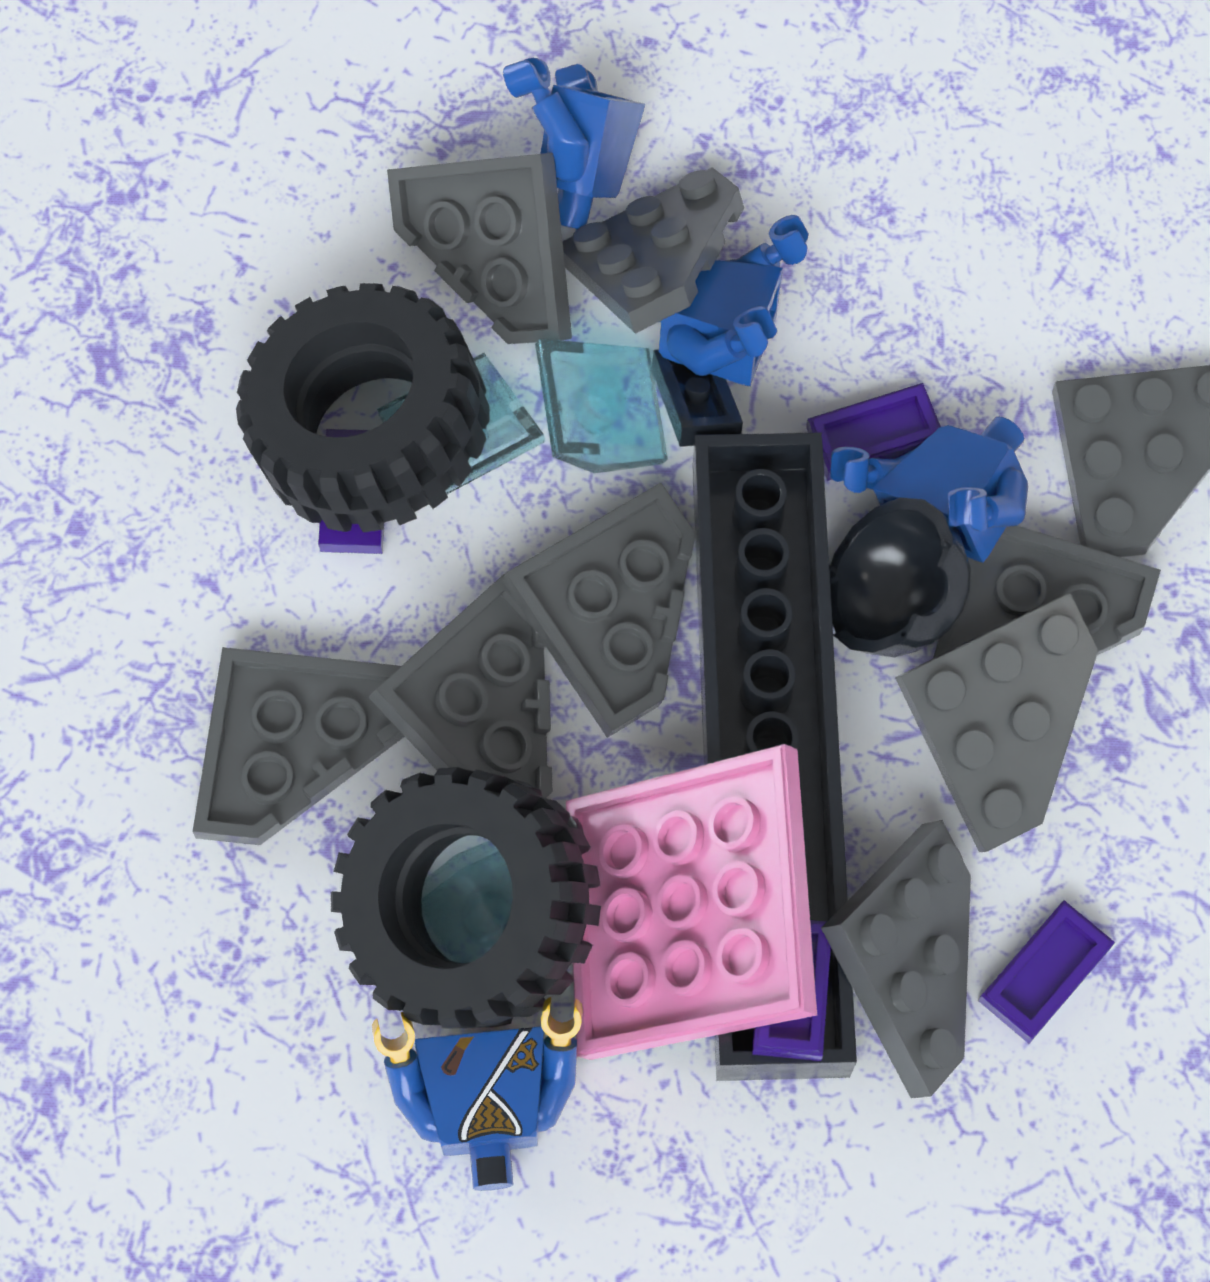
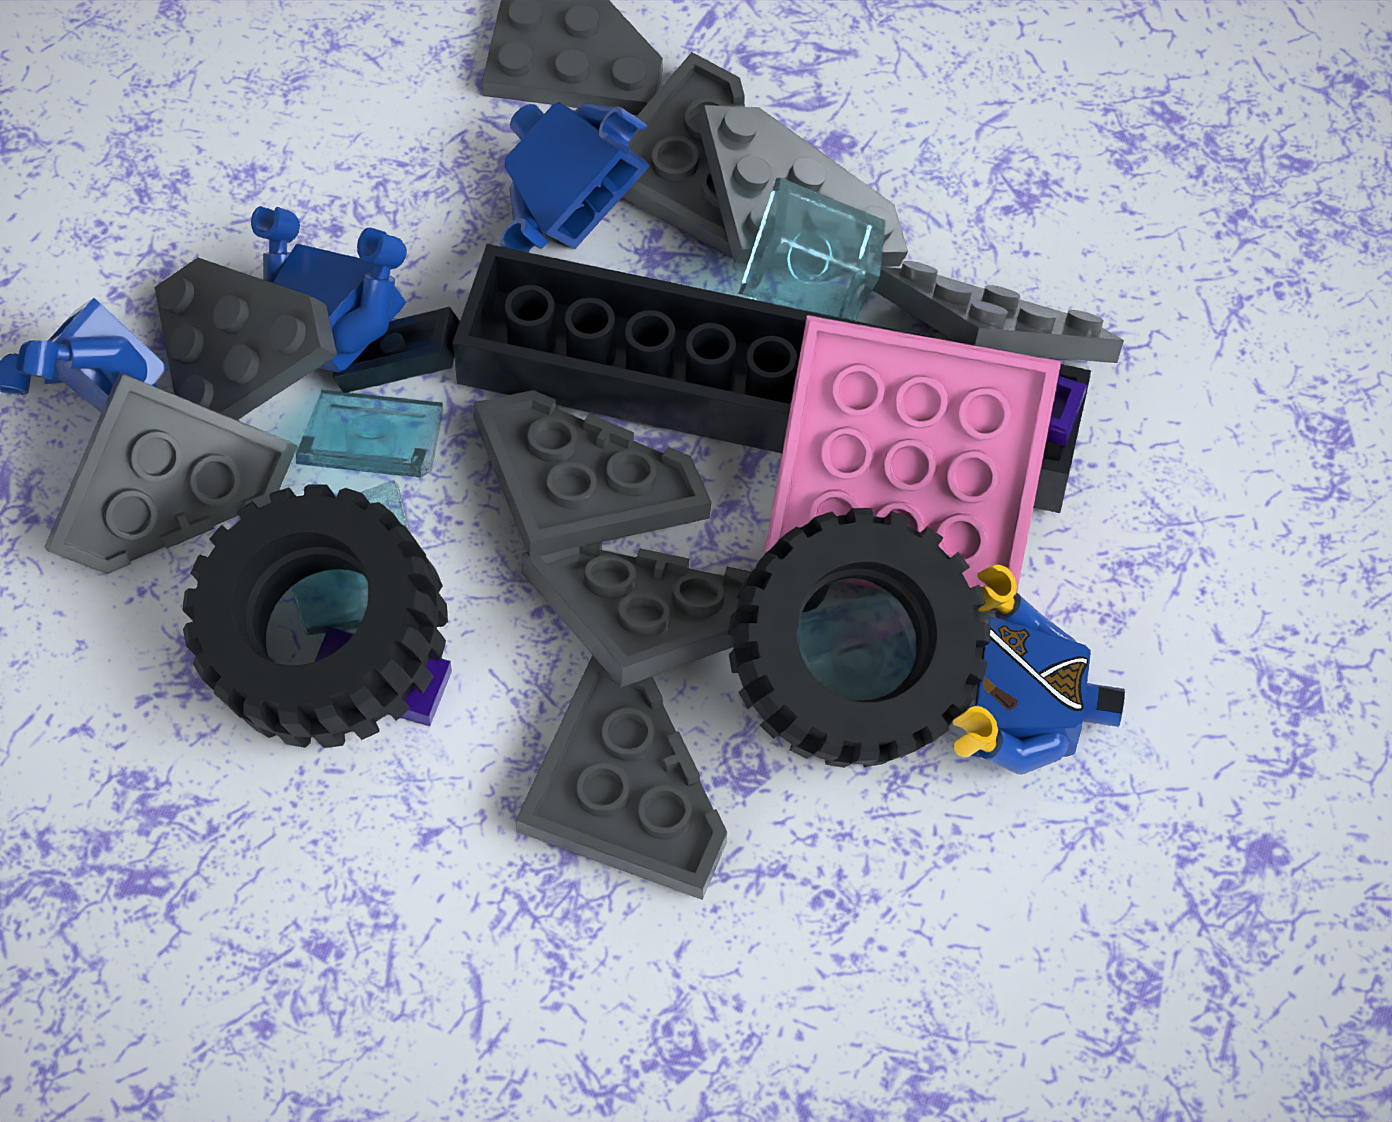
camera: 75 degrees left, 10 degrees down
dark purple tile [806,383,941,481] -> none
black cylinder [829,497,971,658] -> none
dark purple tile [978,900,1115,1044] -> none
none -> clear light blue slope [738,178,886,321]

